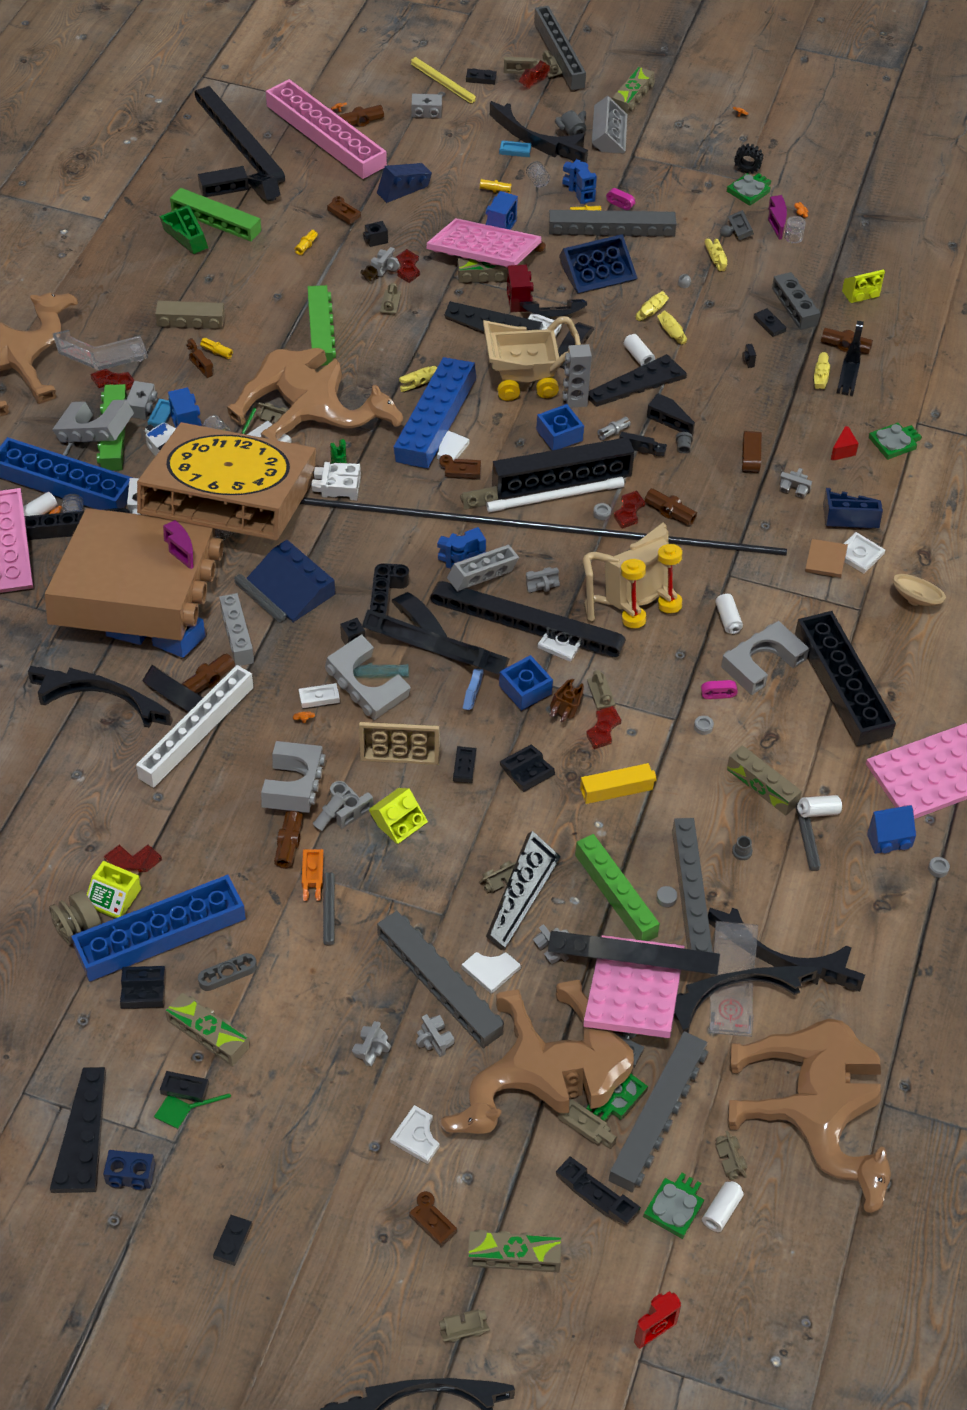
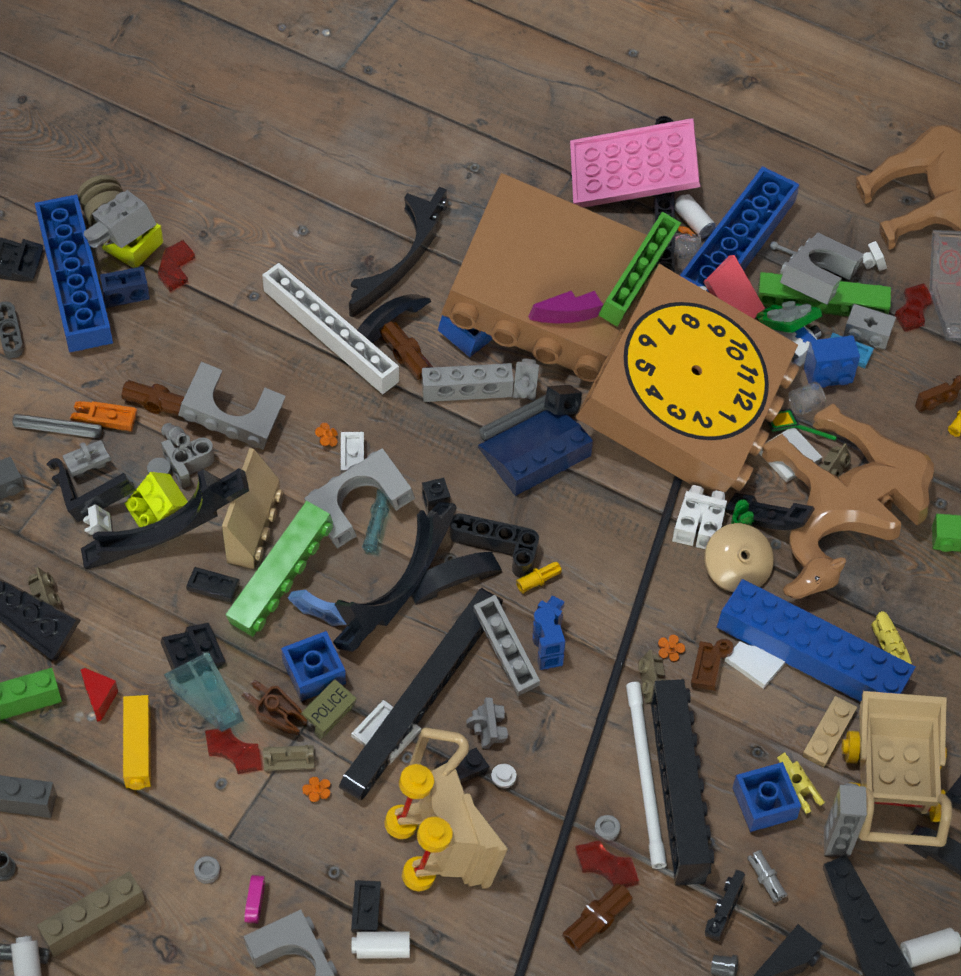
camera: 100 degrees right, 5 degrees up
none -> black hinge [46,458,137,522]
none -> light grey hips [63,440,111,478]
none -> red slope [80,668,118,722]
none -> black slope [81,468,250,569]
none -> white tile [83,505,112,535]
none -> light grey brick [84,190,157,248]
none -> dark blue brick [100,266,150,308]
none -> light grey tile [147,458,171,474]
none -> clear light blue wedge [164,652,244,732]
none -> bright green brick [226,501,333,637]
none -> olive panel [301,679,357,740]
none -> orange plant [302,777,331,802]
none -> black plate [351,880,381,933]
none -> black plate [434,748,490,783]
none -> white plate [491,764,516,788]
none -> light grey hips [513,358,539,401]
none -> yellow axle [516,562,562,594]
none -> black brick [544,385,582,415]
none -> bright green brick [598,212,681,327]
none -> orange plant [658,635,685,662]
none -> coral tile [704,255,765,319]
none -> tan dish [704,523,774,593]
none -> black slope [725,493,815,530]
none -> piece [756,301,822,333]
none -> light yellow hinge [777,753,825,814]
none -> tan plate [802,696,857,768]
none -> white tile [862,241,887,272]

